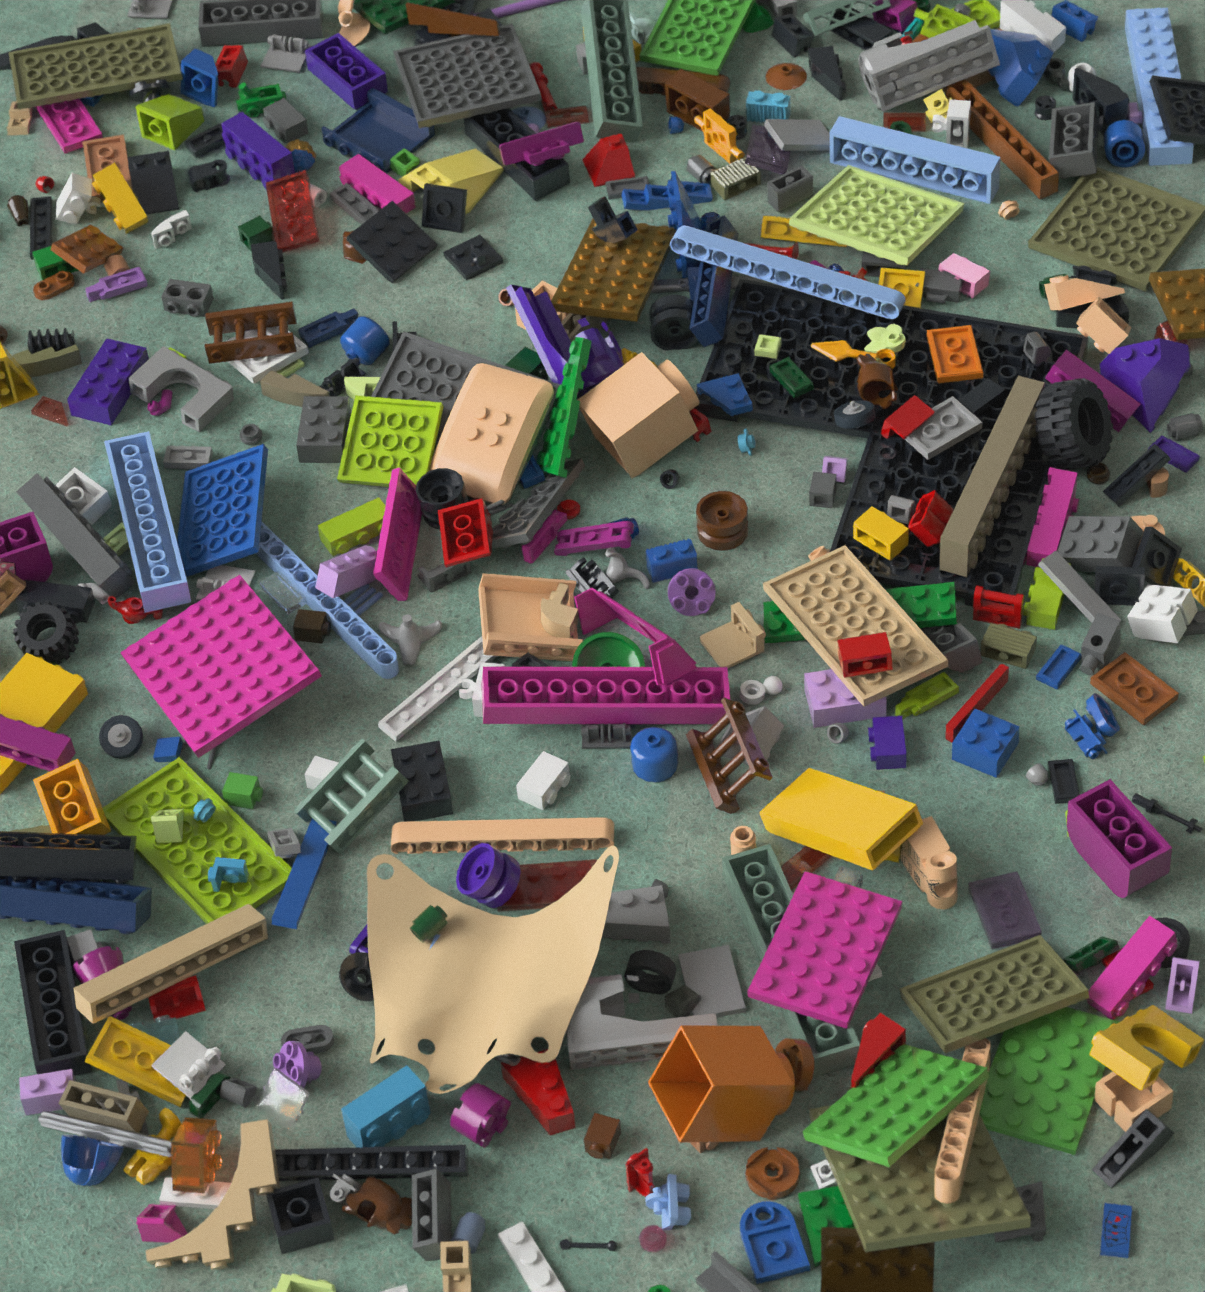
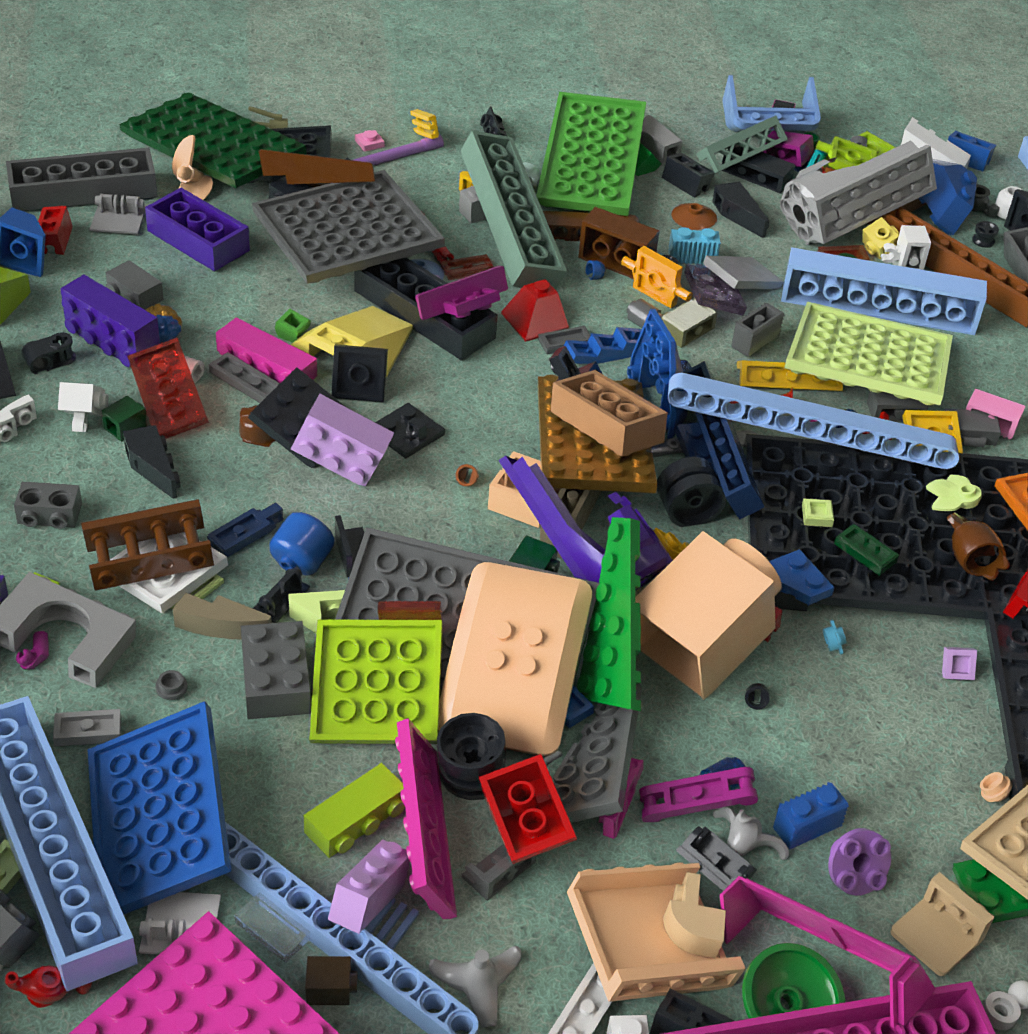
camera: 20 degrees left, 5 degrees down
black hinge [185,123,225,158] -> none
green brick [236,83,287,118] -> none
dark blue panel [322,88,435,174] -> none
red plate [557,500,580,520] -> none
reddish brown wheel [696,491,748,551] -> none
dark grey brick [809,472,837,508] -> none
light orange piece [811,340,896,369] -> none
black wheel [834,401,876,429] -> none
light nougat plate [998,200,1020,220] -> none
none -> white brick [58,382,108,432]
none -> lavender brick [291,394,394,486]
none -> clear red tile [378,601,443,623]
none -> medium nougat brick [551,370,667,456]

